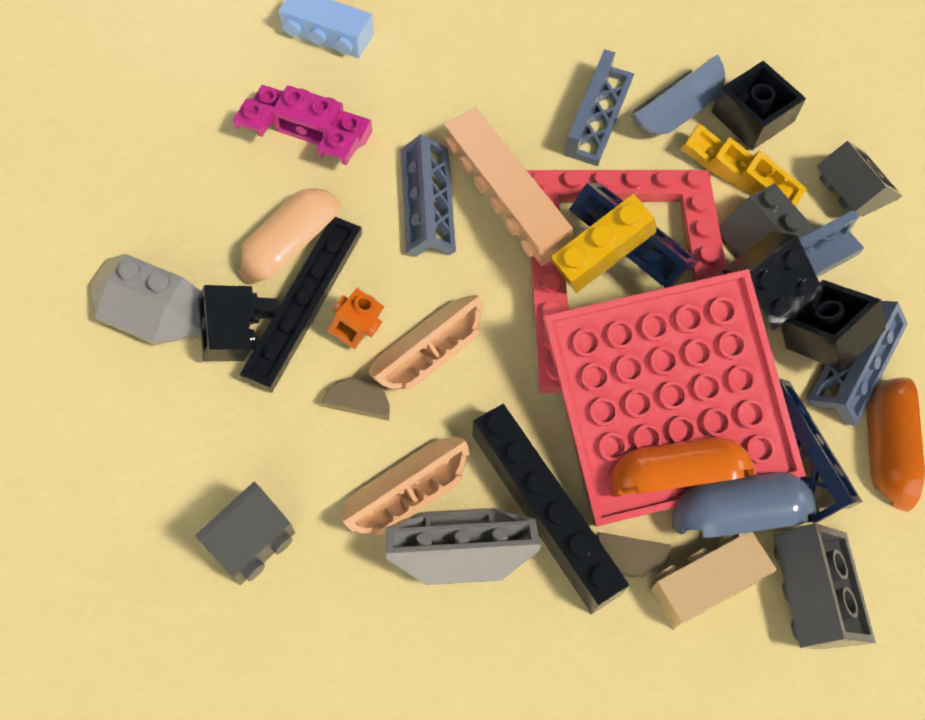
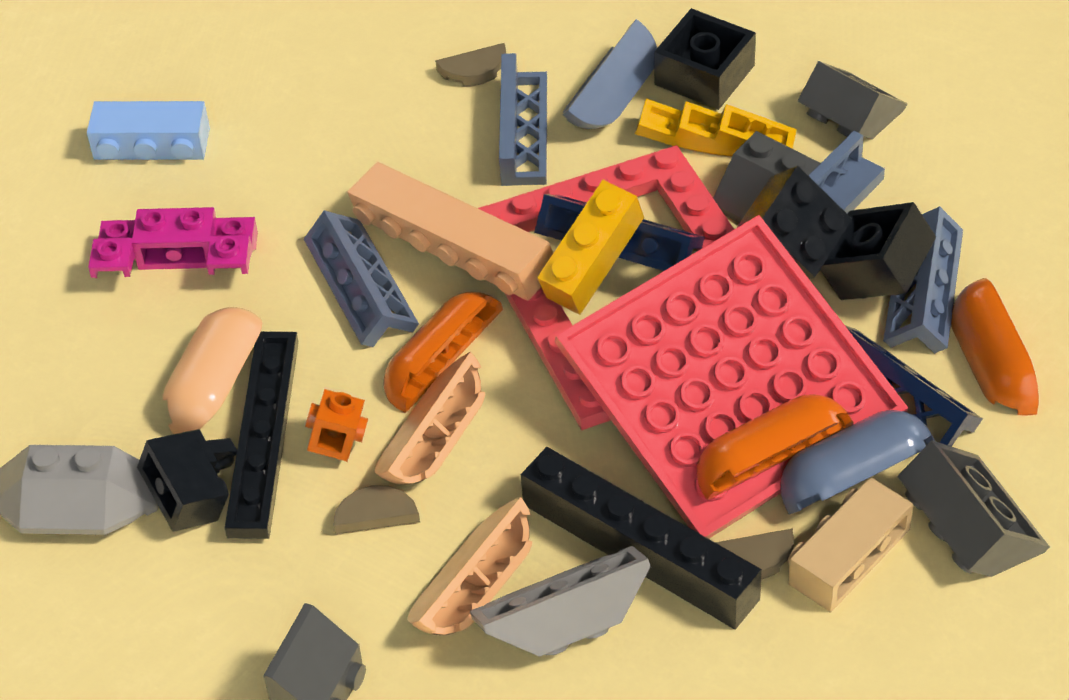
camera: 15 degrees left, 15 degrees down
none -> orange brick [383,292,503,413]
none -> dark tan tile [435,43,506,86]

